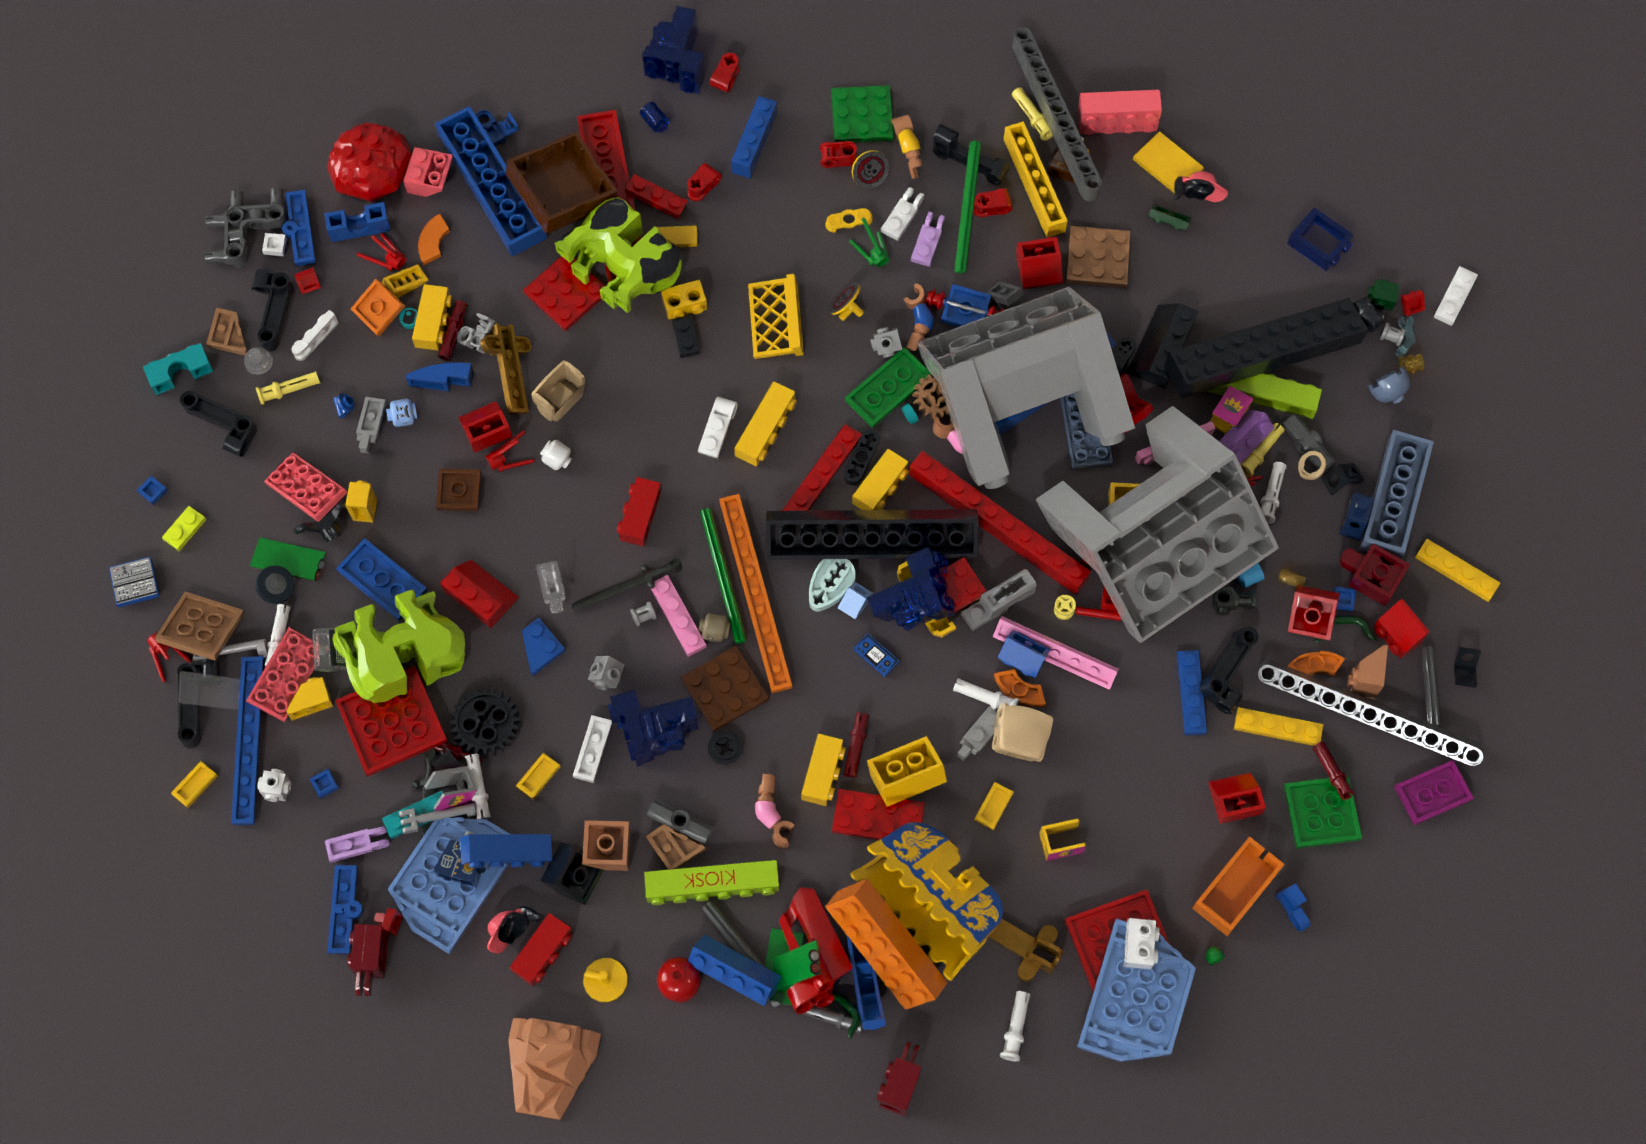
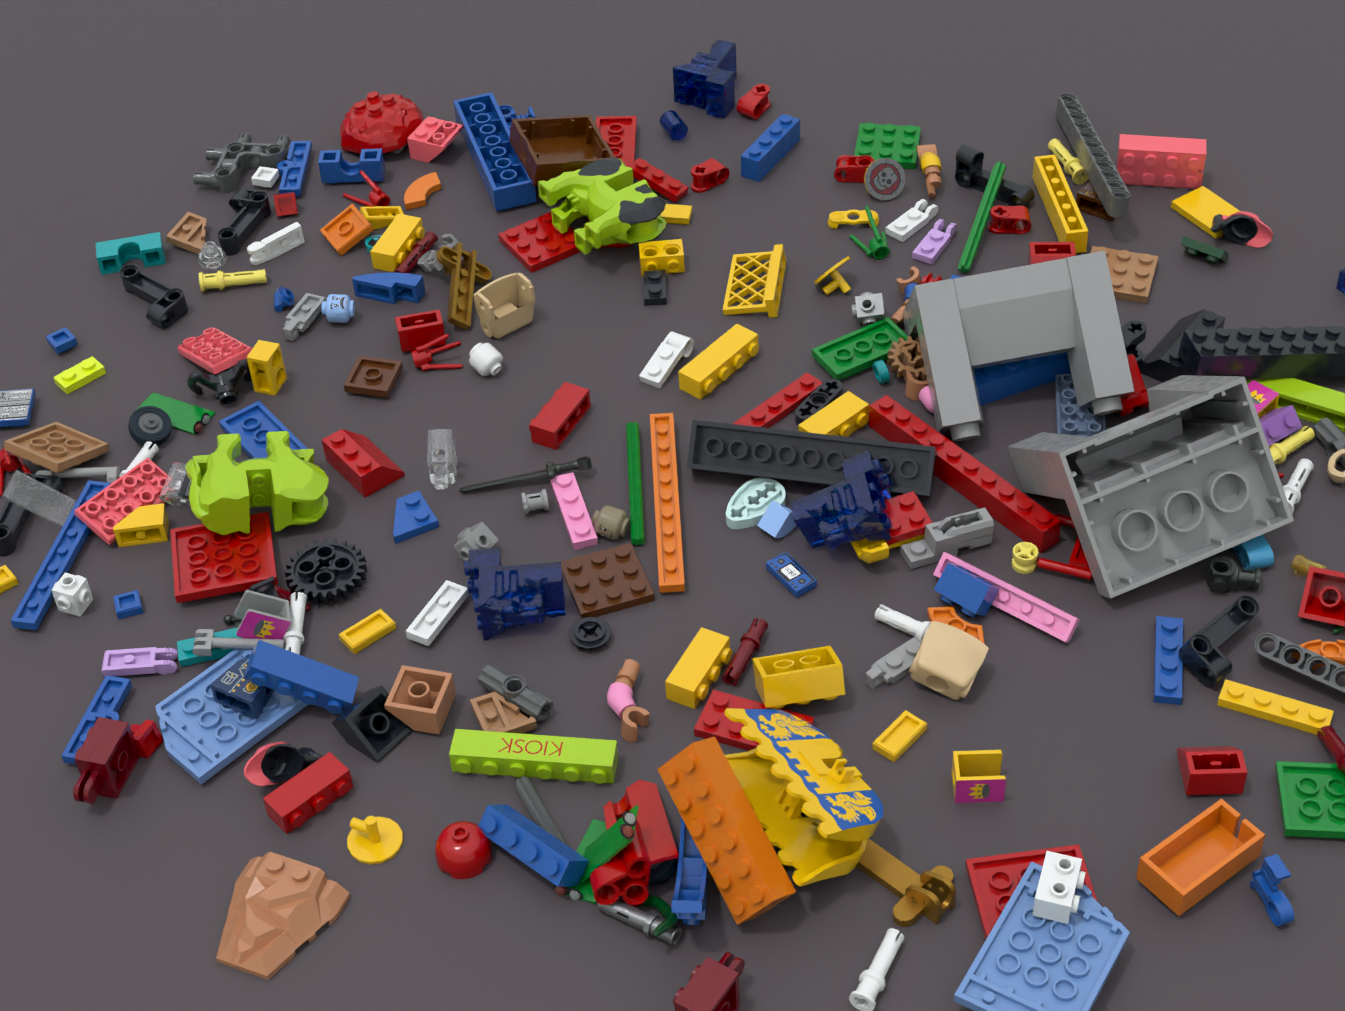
camera: 15 degrees right, 25 degrees down
green hinge [1206,947,1225,966] -> none

